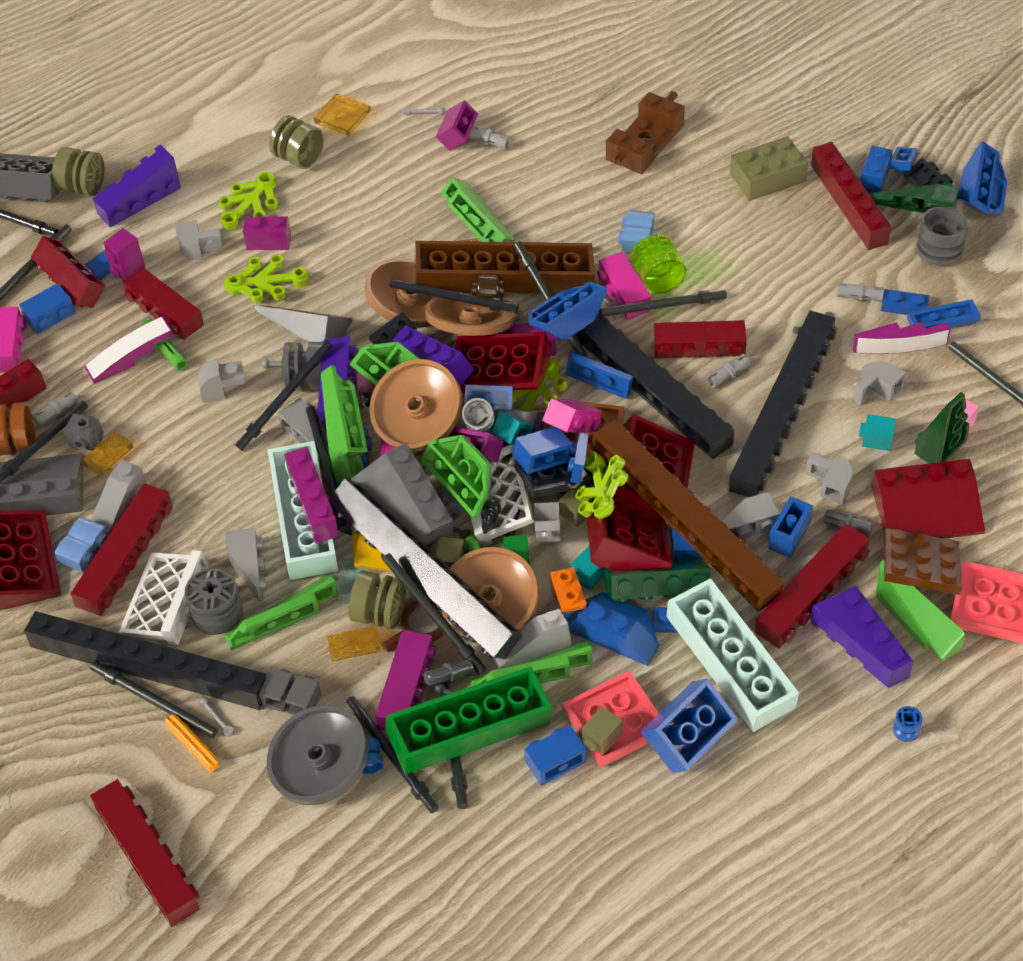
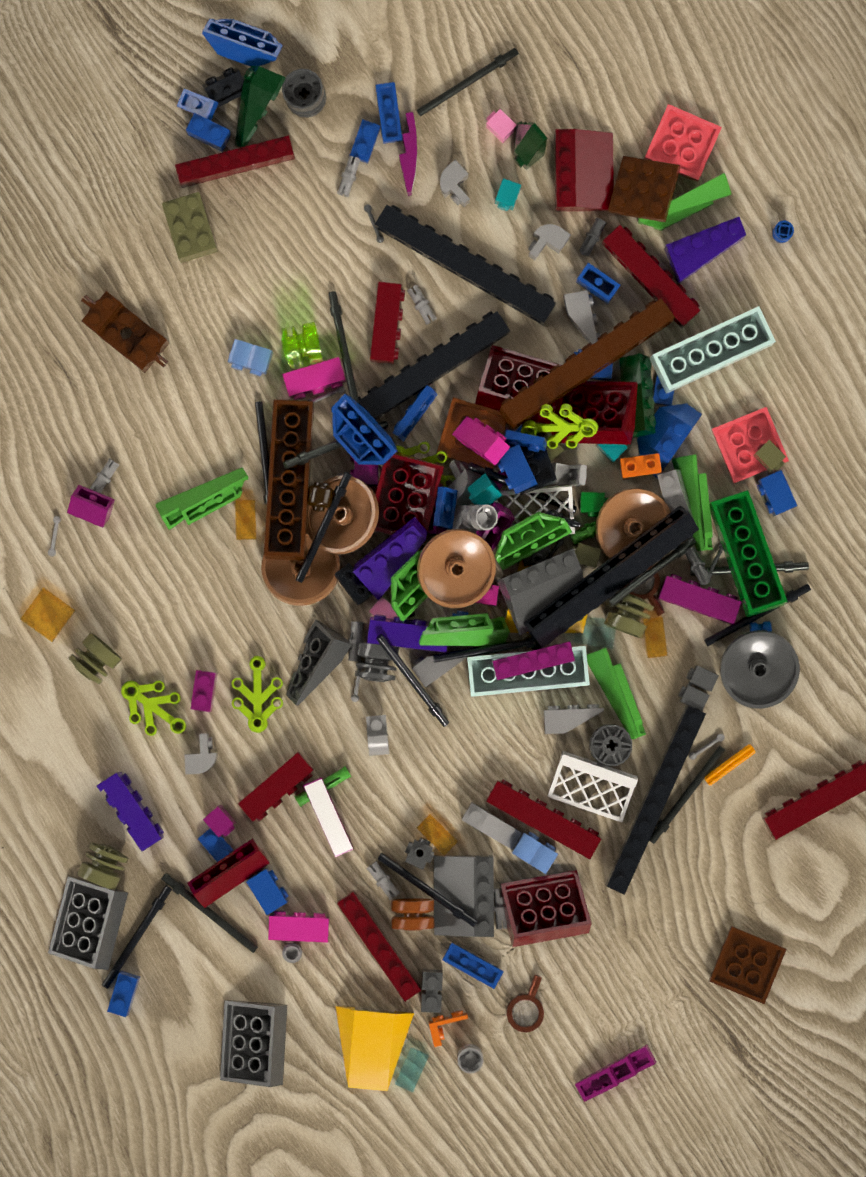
camera: 85 degrees left, 35 degrees up
blue brick [640,679,739,773] -> none

